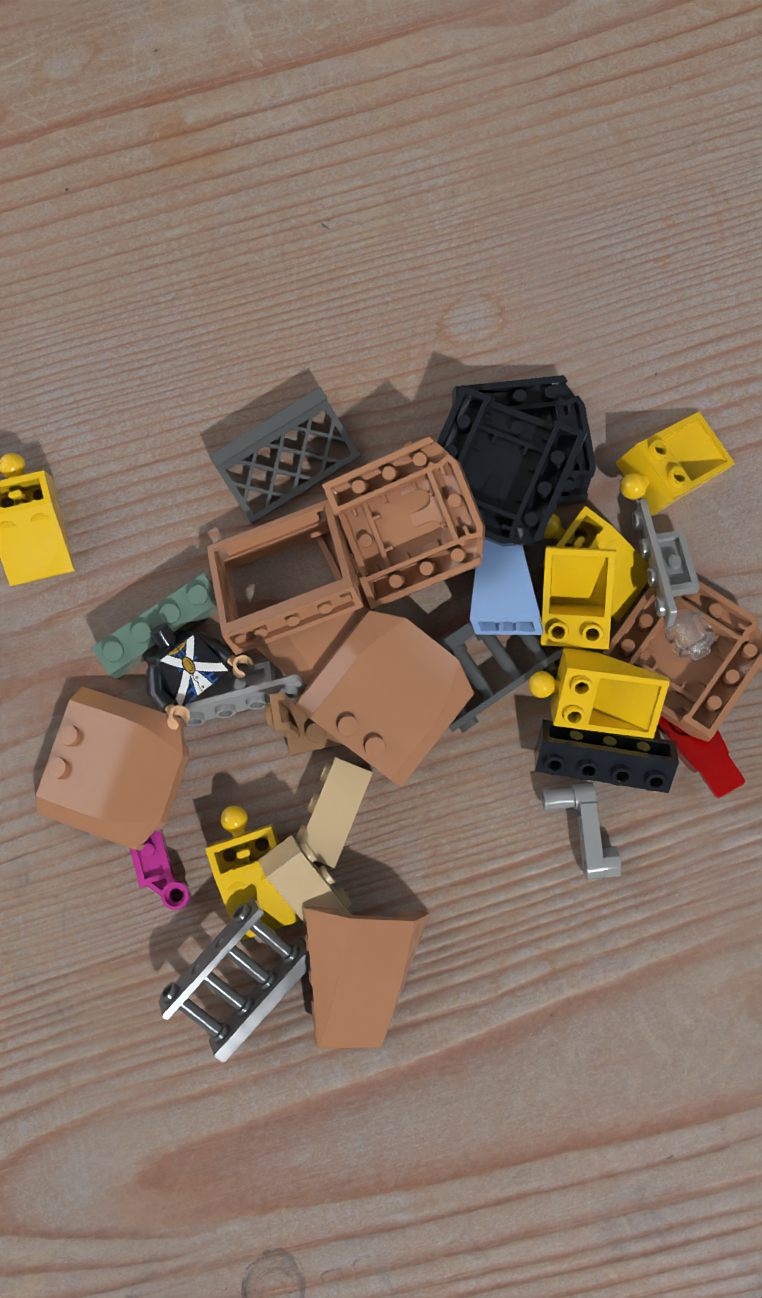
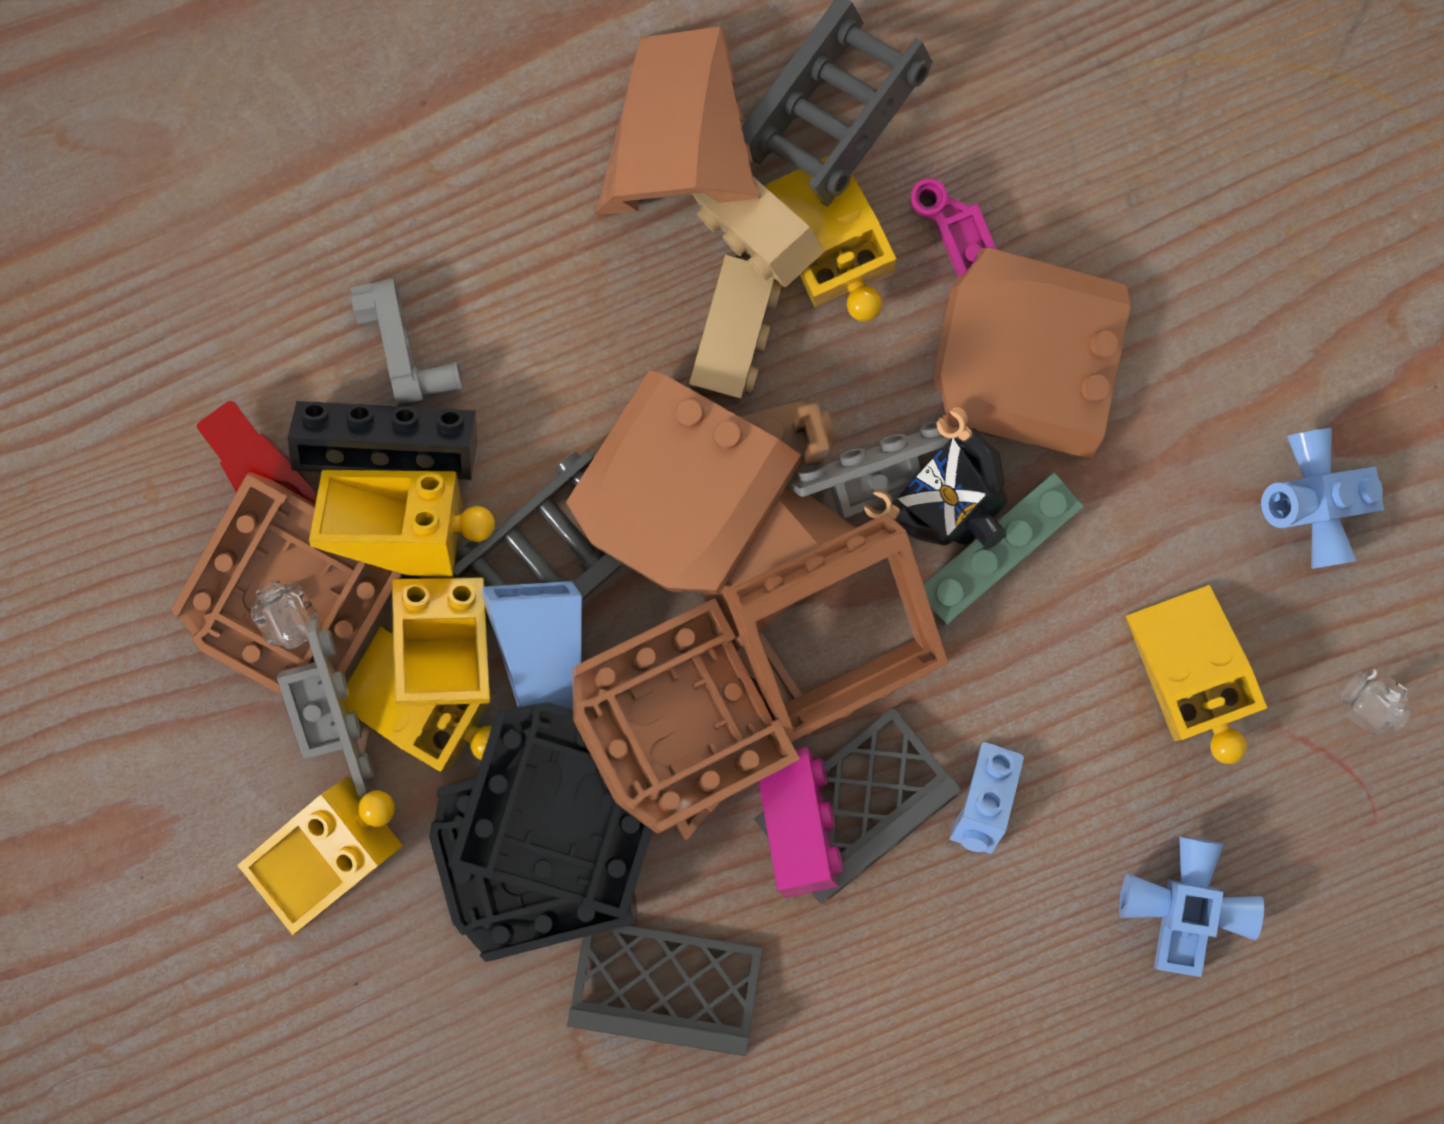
camera: 175 degrees right, 5 degrees up
none -> dark grey fence [567,925,763,1056]
none -> dark pink brick [759,747,843,898]
none -> light blue bracket [949,742,1024,854]
none -> light blue brick [1119,836,1264,977]

